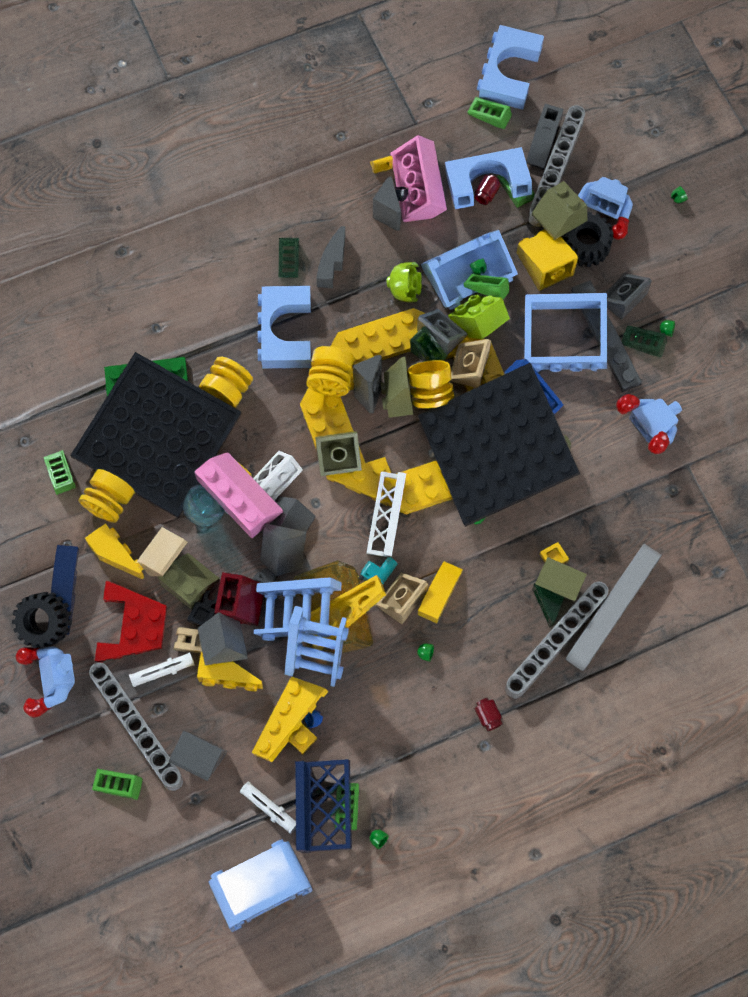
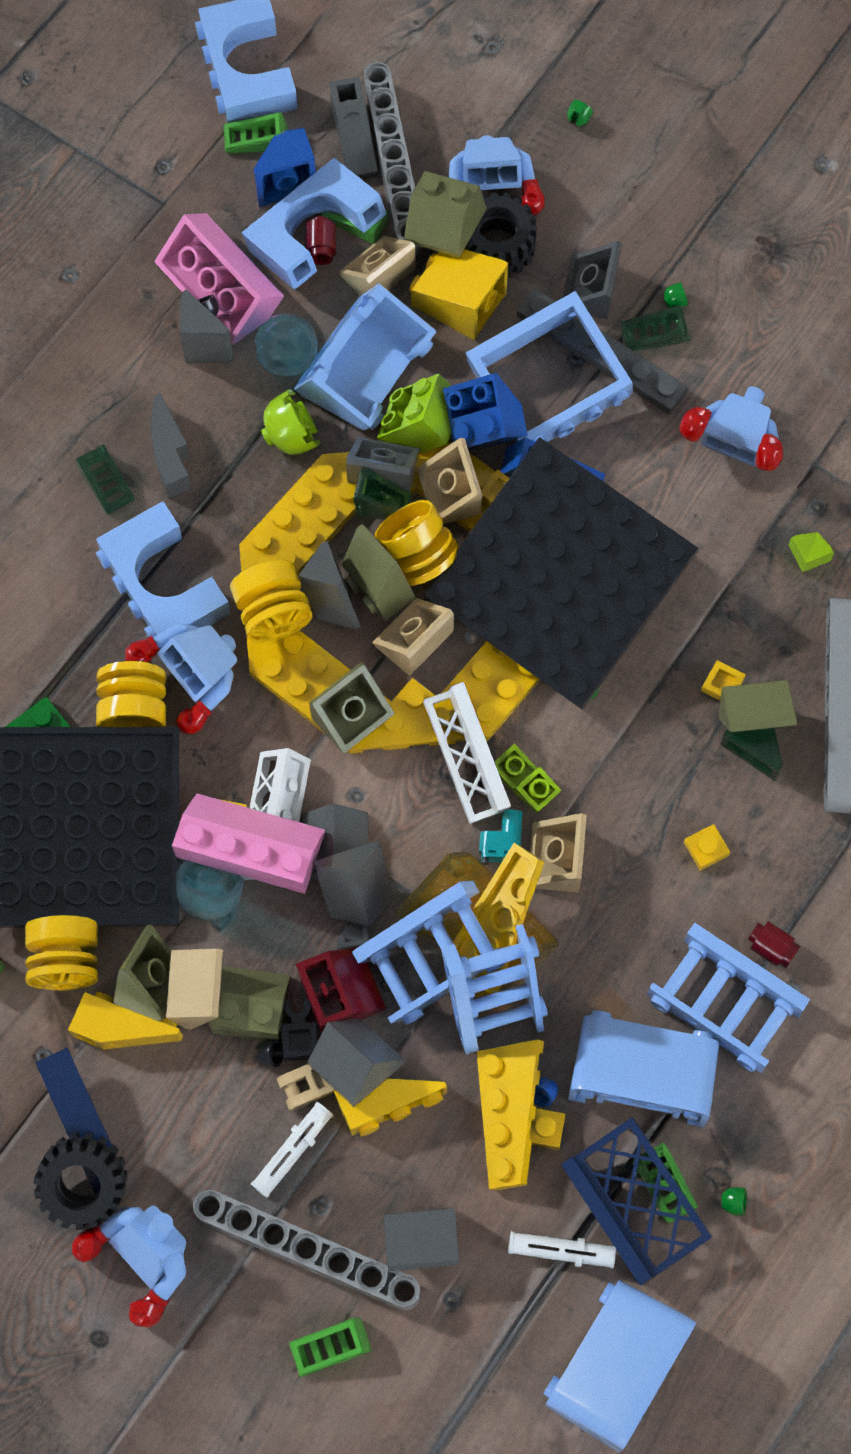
camera: 30 degrees left, 0 degrees up
red wing [95,581,167,663] -> none
yellow slope [370,156,393,174] -> none
green hinge [417,643,434,662] -> none
yellow slope [418,561,463,623] -> none
bright green slope [464,274,509,299] -> none
green hinge [469,258,487,275] -> none
light grey beam [505,582,608,699] -> none
none -> olive slope [113,924,171,1021]
none -> light blue torso [124,624,237,735]
none -> blue slope [253,127,316,207]
none -> clear light blue cylinder [255,313,318,377]
none -> black hinge [255,1039,283,1067]
none -> tan slope [338,236,416,296]
none -> tan slope [372,598,454,676]
none -> blue slope [443,373,528,450]
none -> lime slope [494,743,562,813]
none -> light blue windscreen [568,1010,719,1127]
none -> light blue fence [647,923,810,1073]
none -> yellow plate [683,824,730,871]
none -> lime slope [788,532,834,572]

